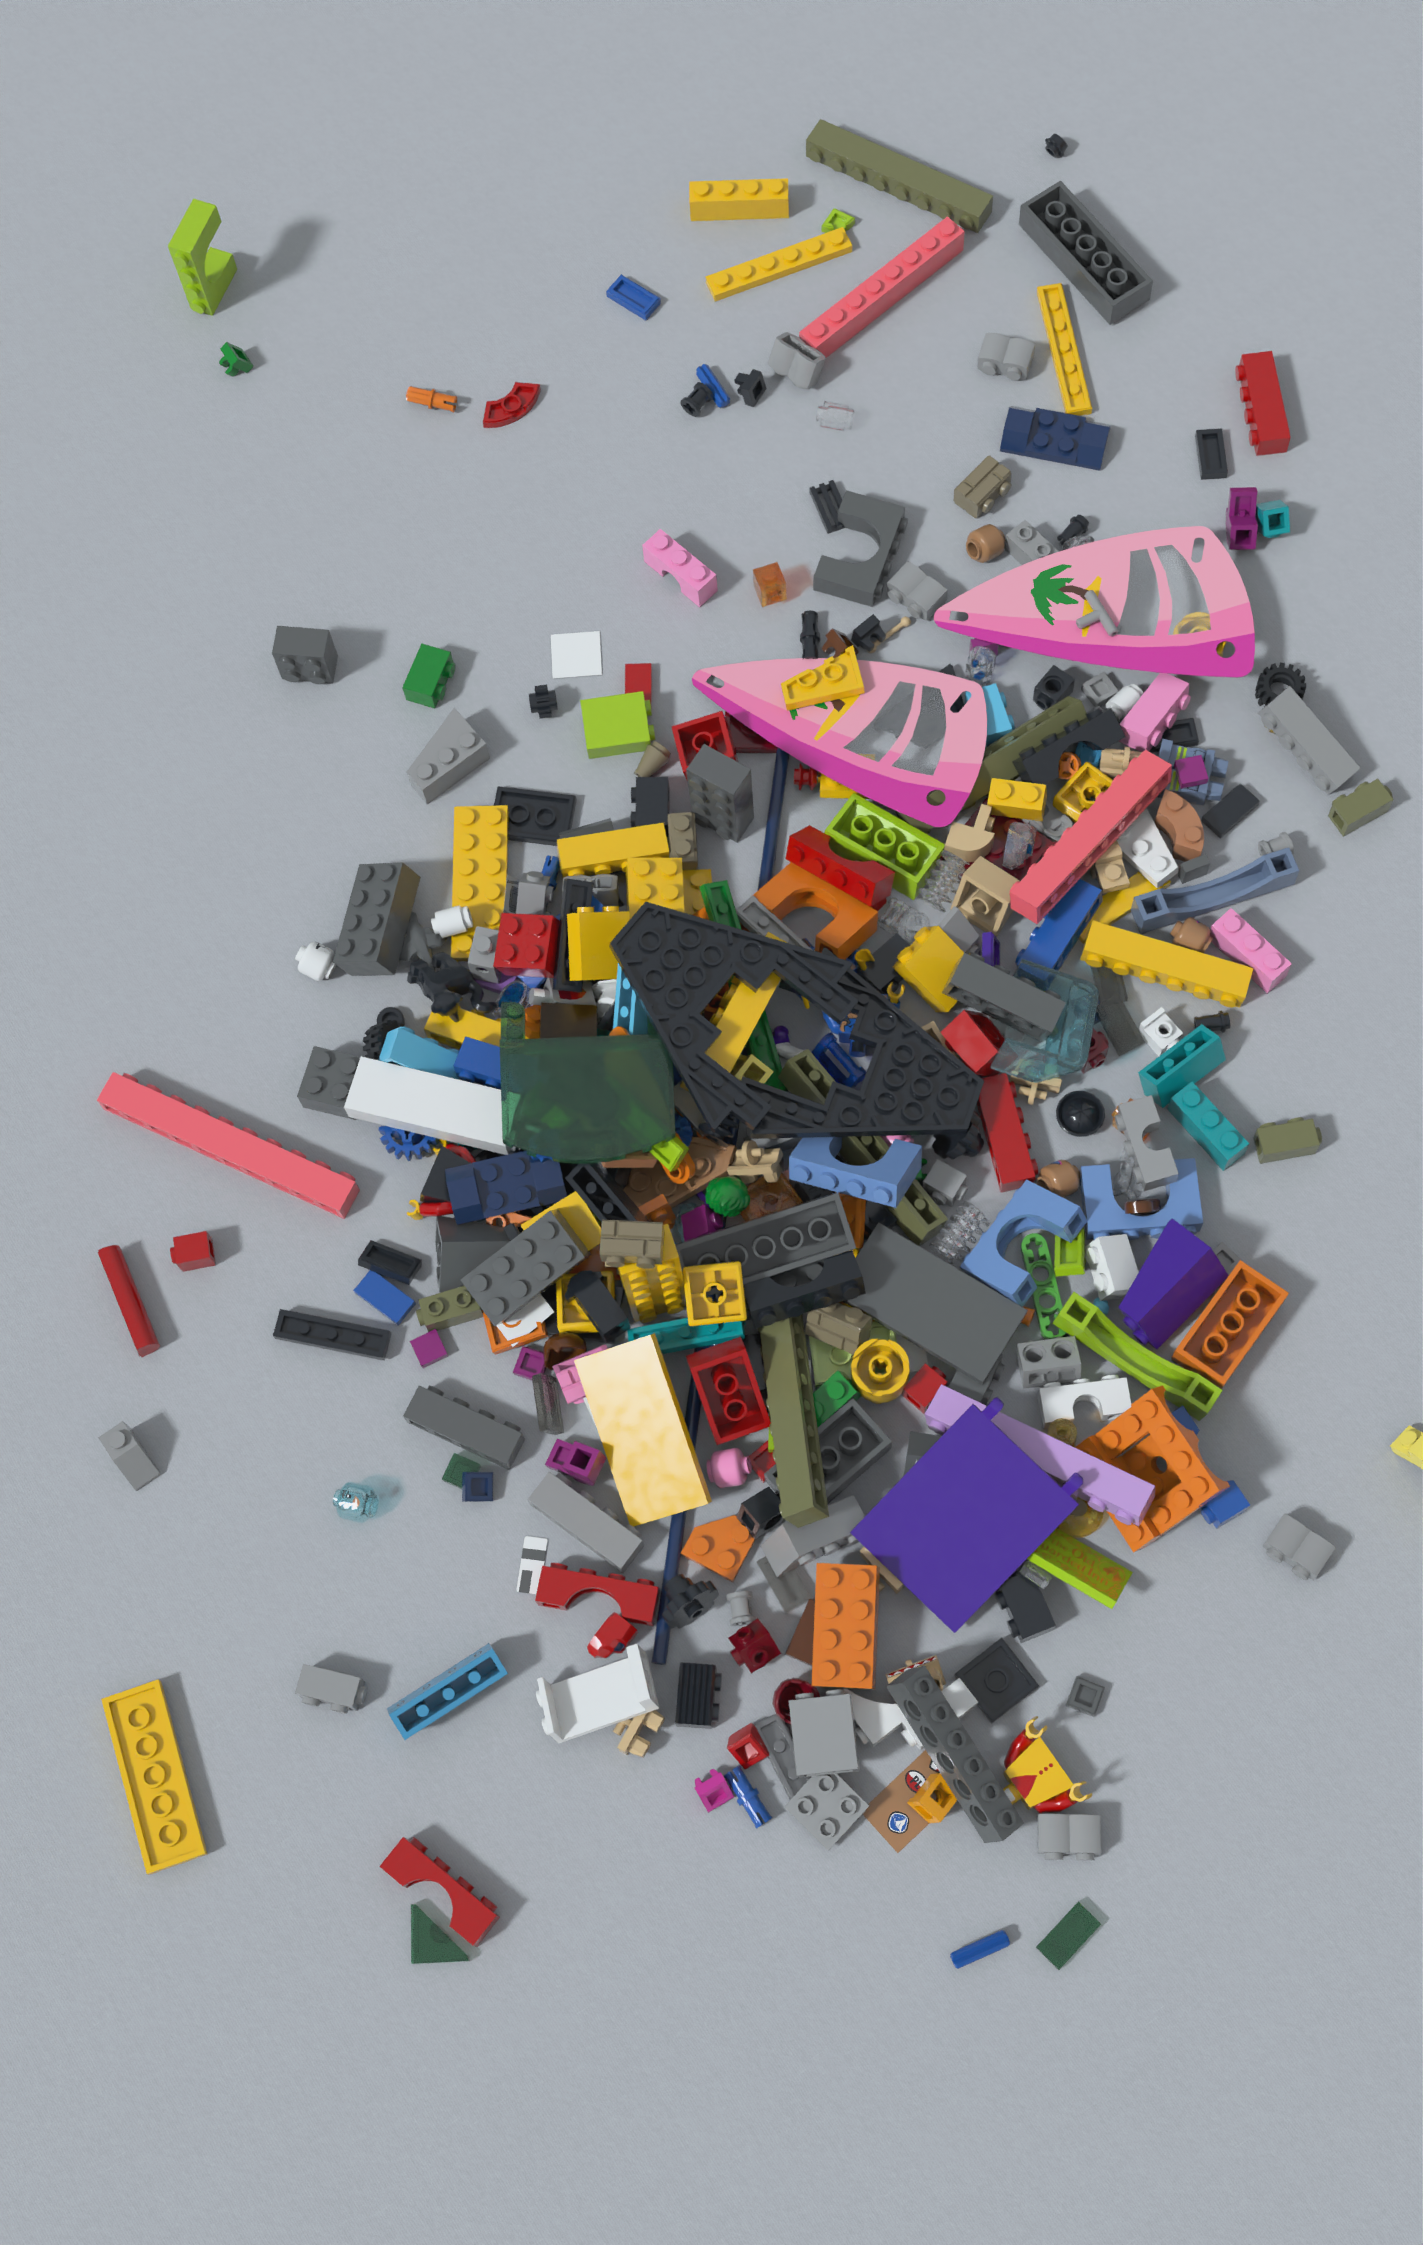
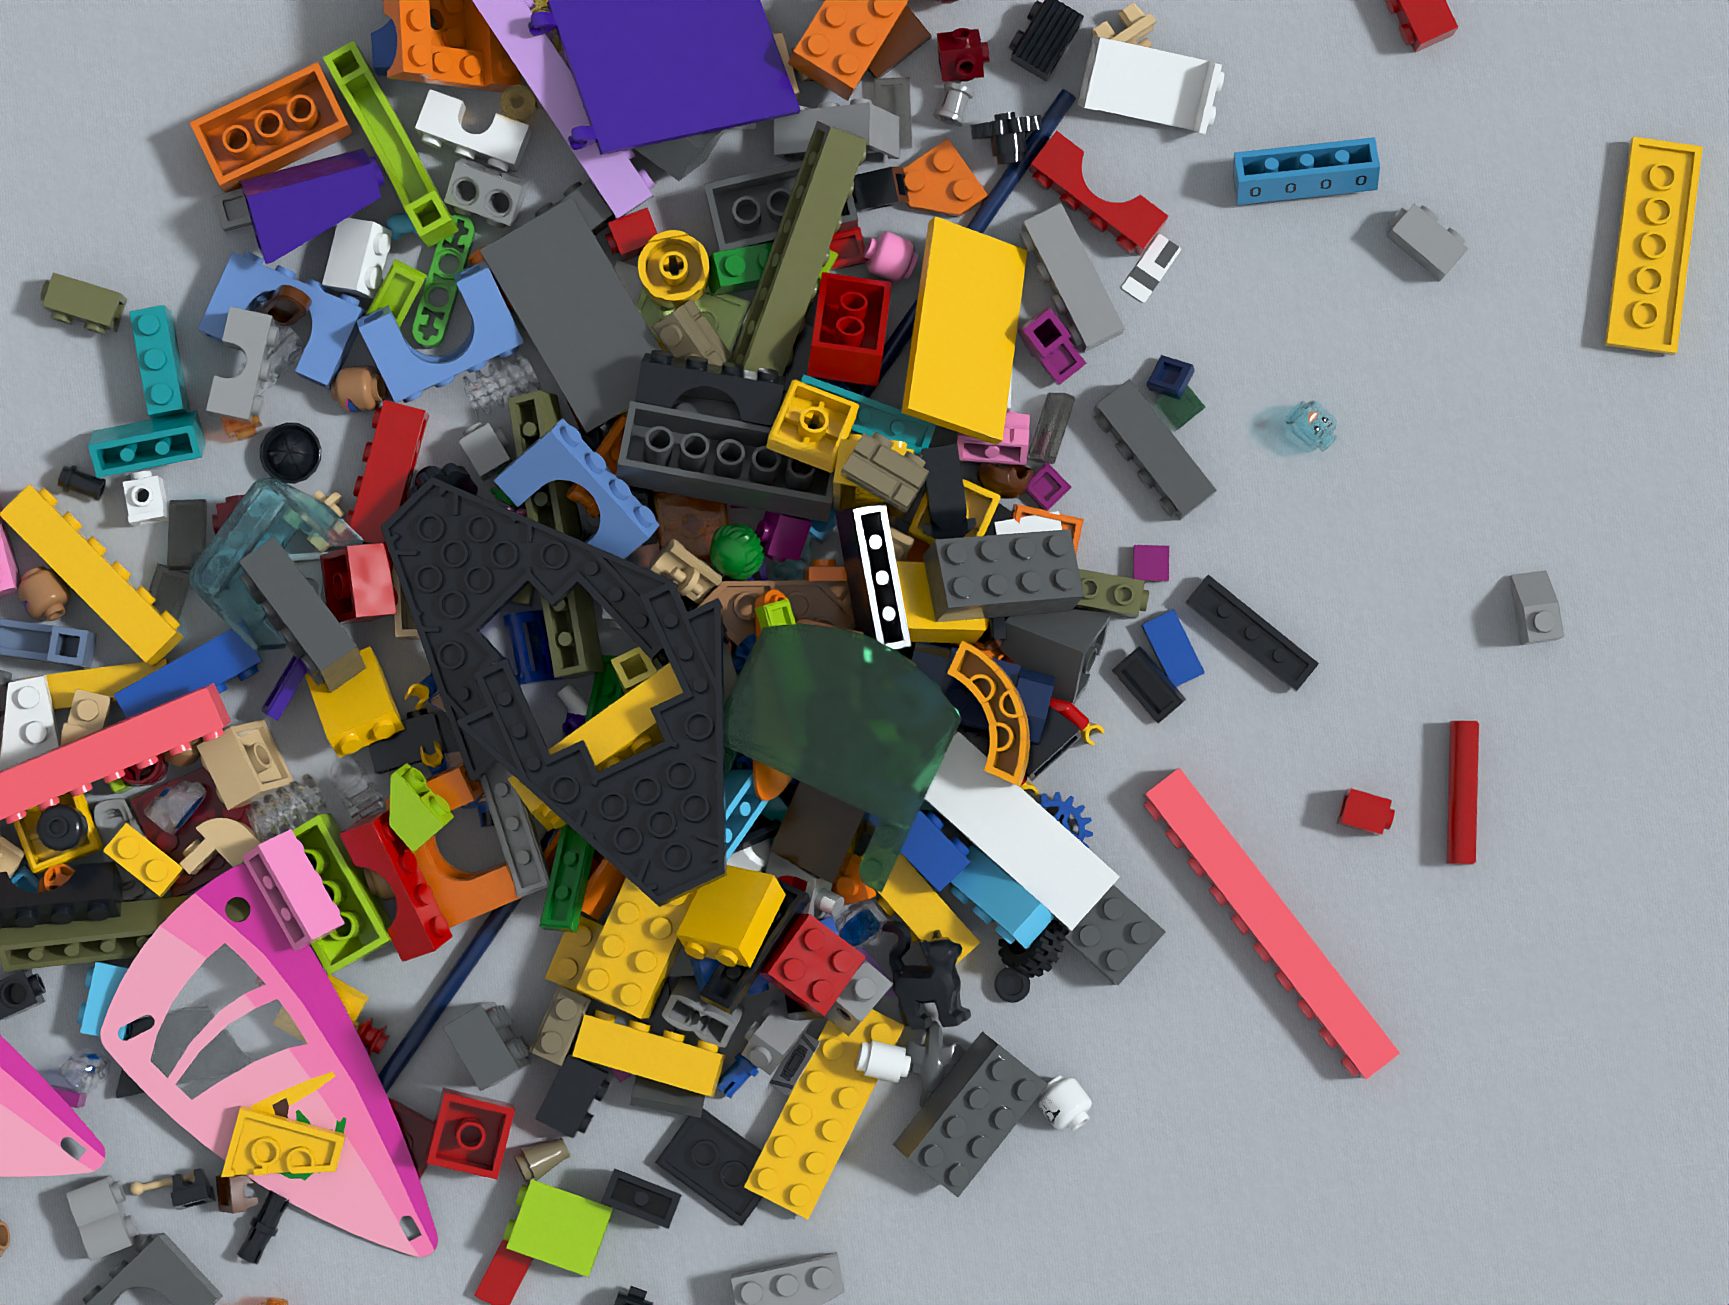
camera: 165 degrees left, 15 degrees up
red rock [587,1612,638,1659] -> none
light grey slope [938,906,980,954] -> none
none -> black head [36,804,88,852]
none -> bright pink brick [242,829,345,952]
none -> lime slope [389,763,454,853]
none -> black brick [601,1168,682,1229]
none -> light orange brick [947,641,1030,786]

